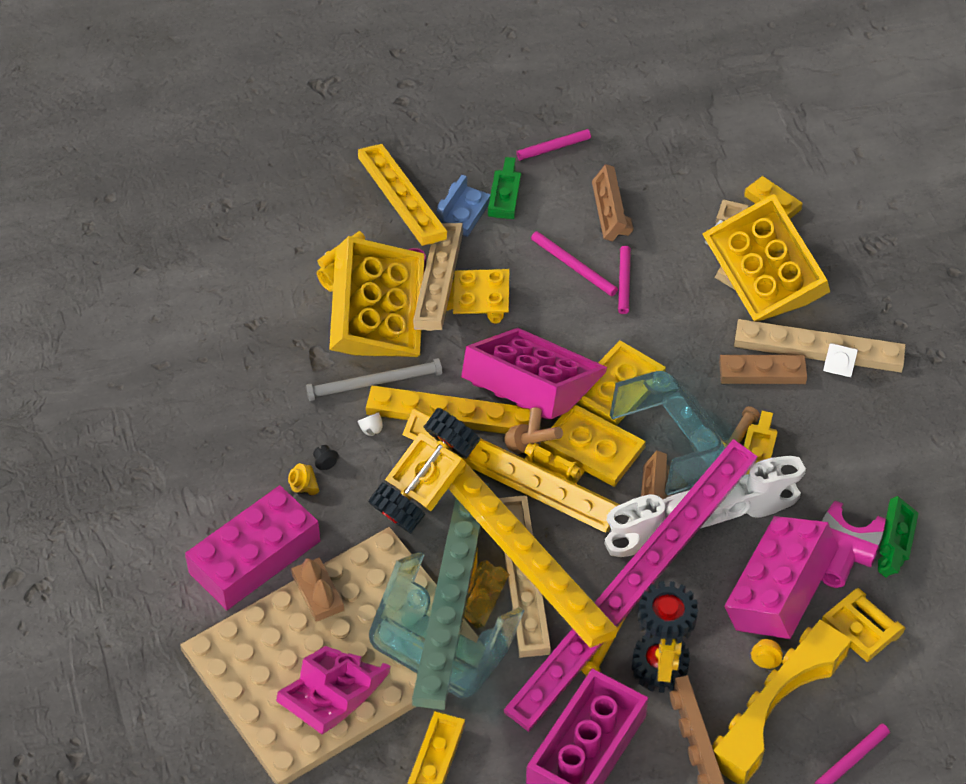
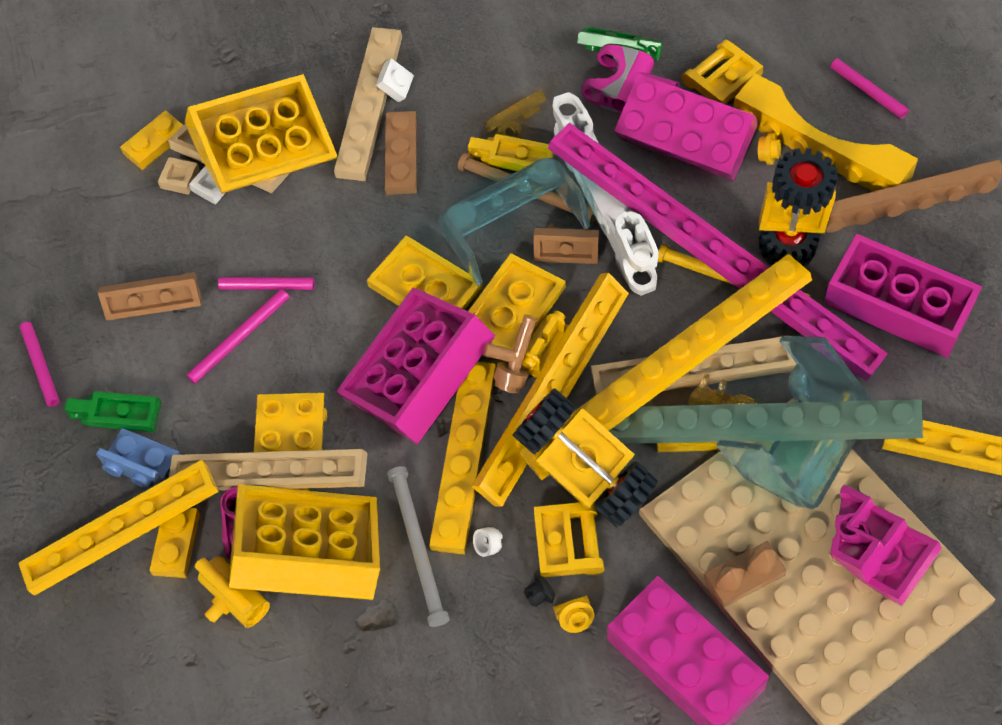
camera: 85 degrees left, 10 degrees up
none -> yellow plate [149,508,200,578]
none -> clear yellow plate [483,89,547,136]
none -> yellow plate [534,502,605,578]

